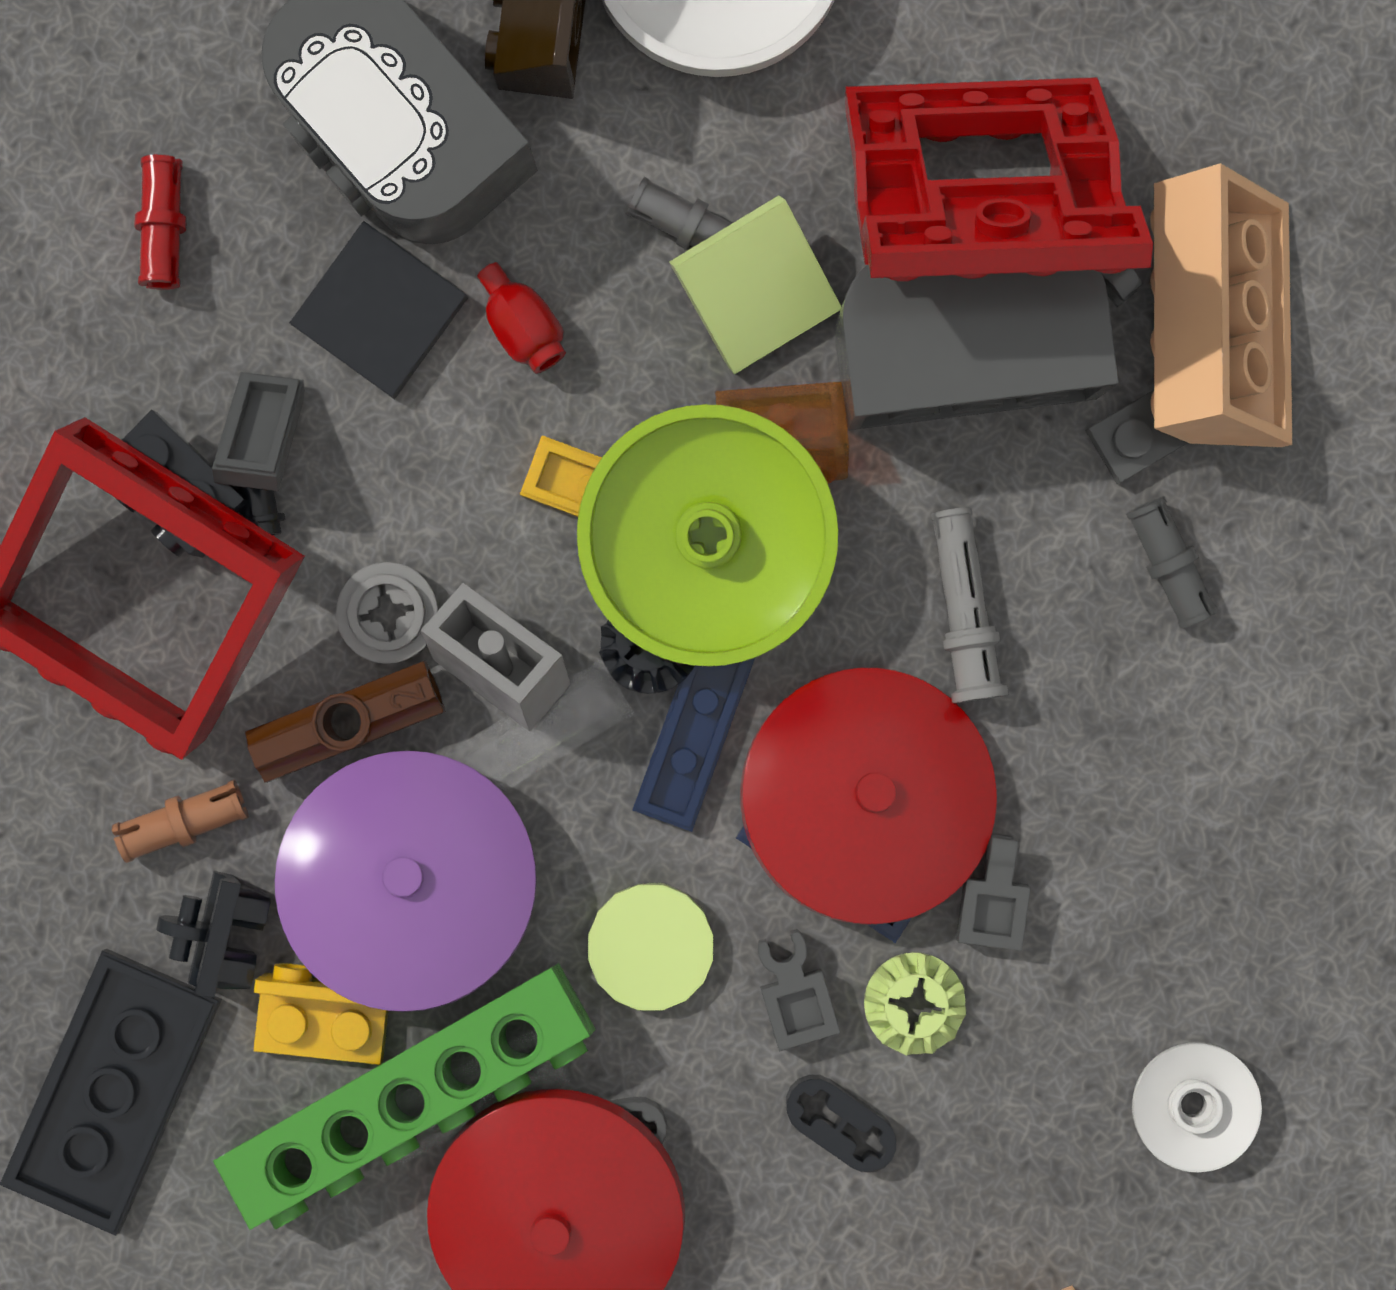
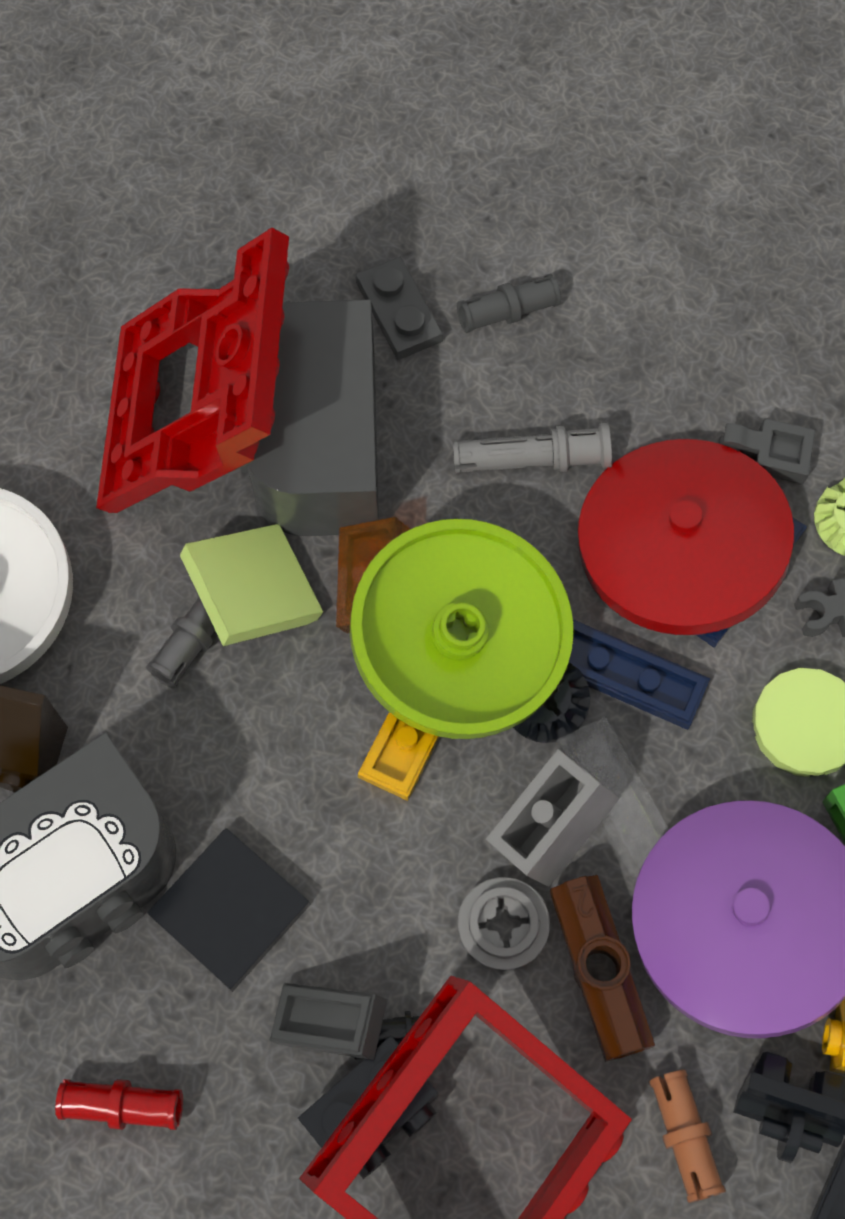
camera: 85 degrees left, 20 degrees down
red plant [477,262,566,374] -> none
light nougat slope [1150,163,1292,447] -> none

